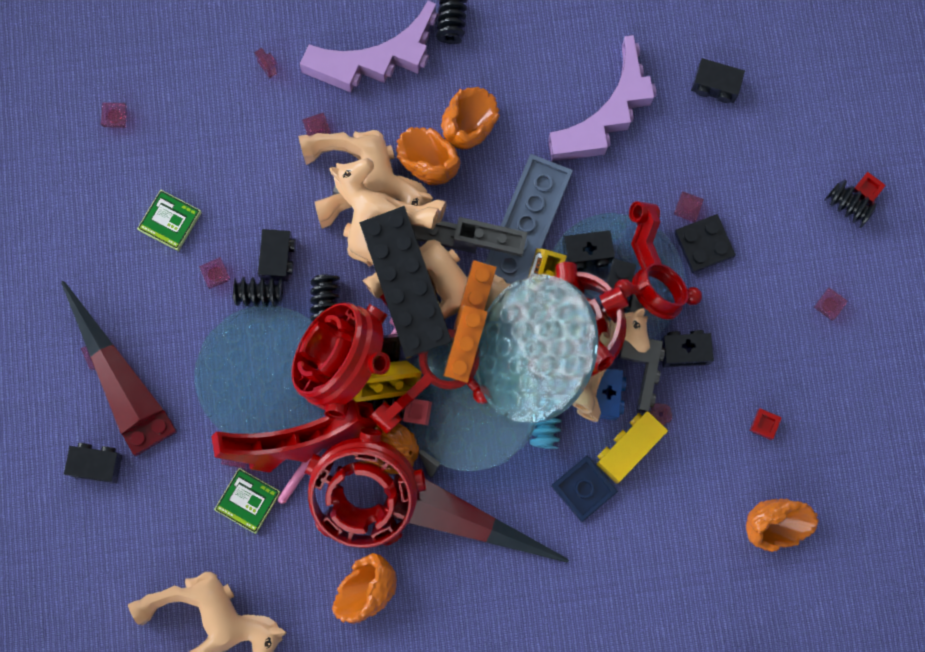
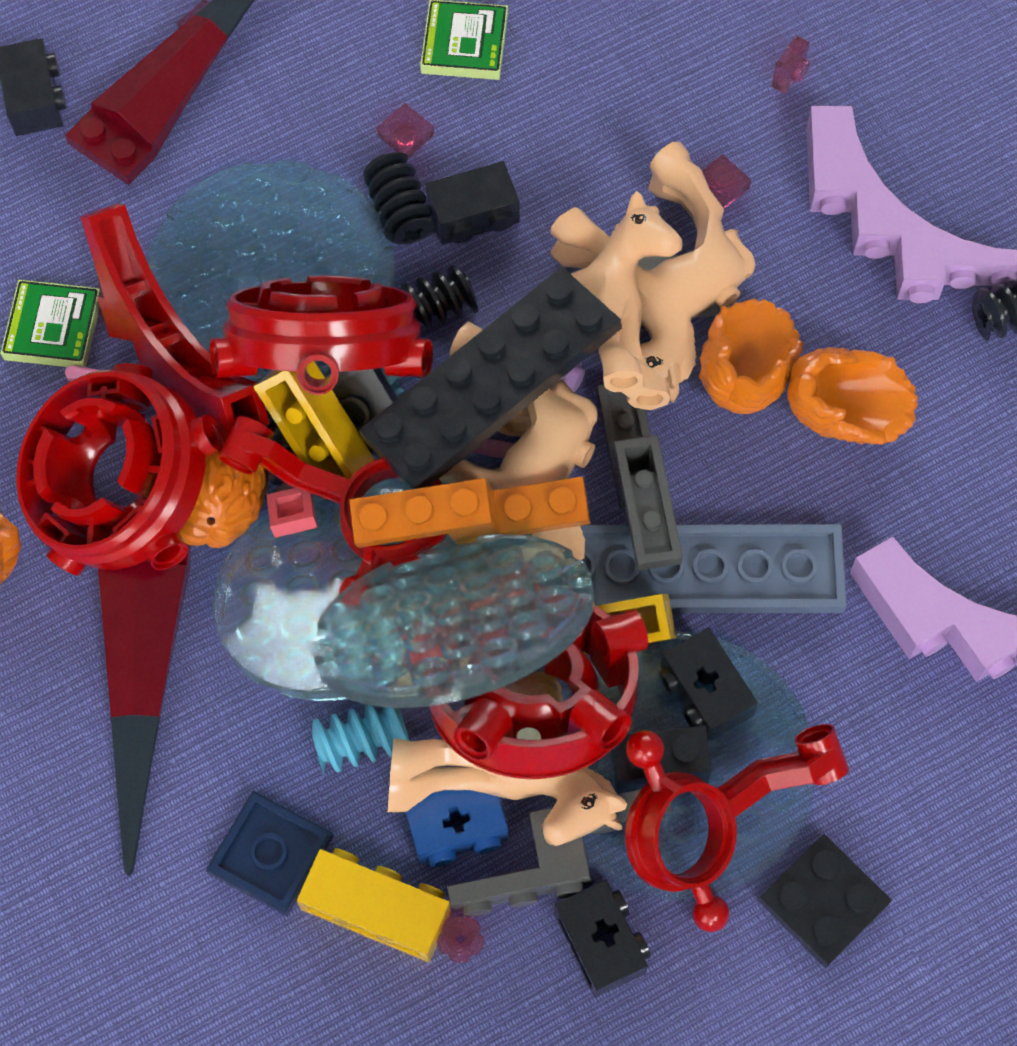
camera: 75 degrees right, 10 degrees down
dark grey slope [419,449,441,478] -> none
clear pink plate [674,191,704,222] -> none

